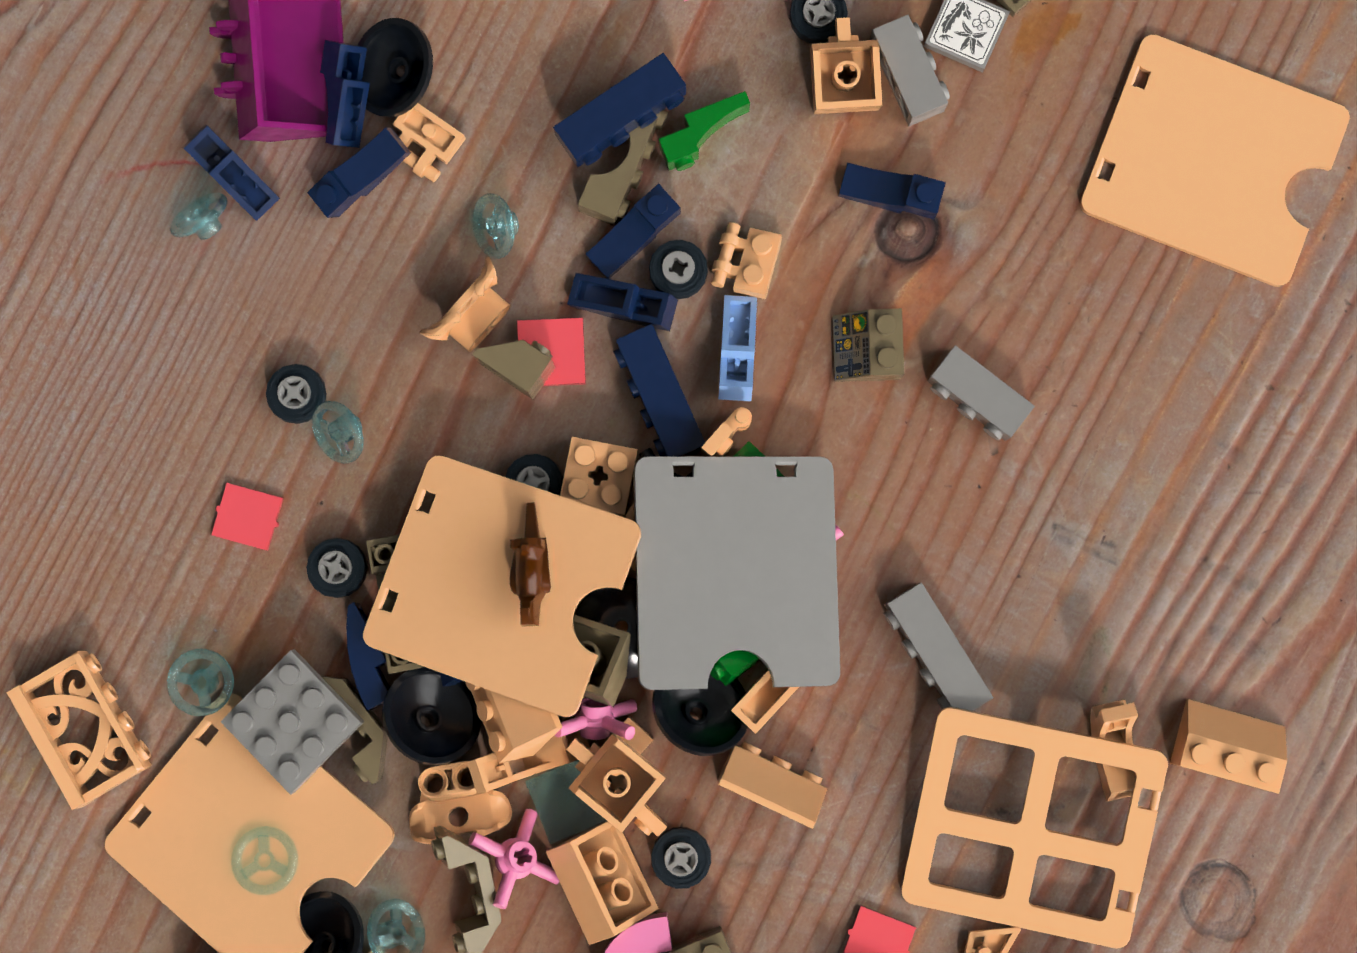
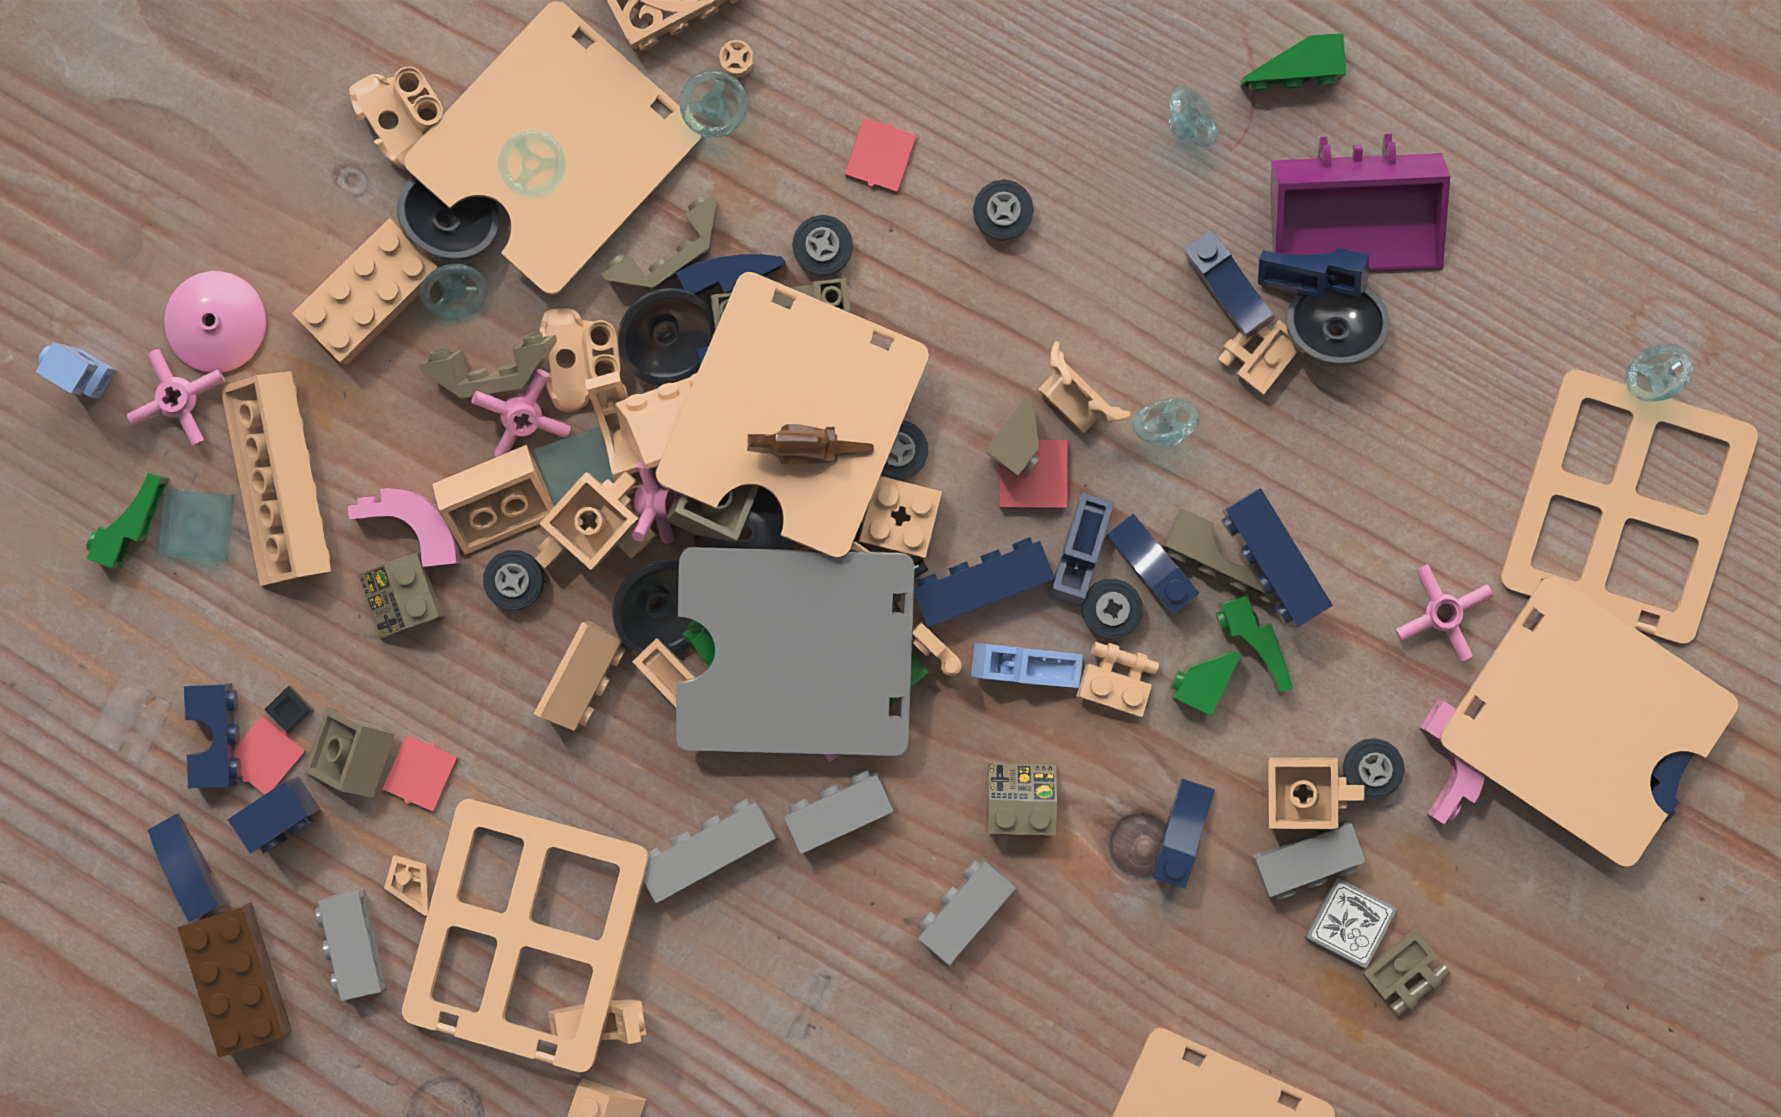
camera: 90 degrees right, 5 degrees up
dark blue slope [183,124,280,221] -> none
light grey plate [221,649,365,795] -> none
clear light blue piece [312,401,364,464] -> none
none -> light nougat wheel [719,40,754,78]
none -> light grey brick [784,770,894,854]
none -> green slope [1170,651,1241,716]
none -> green slope [1240,33,1346,92]

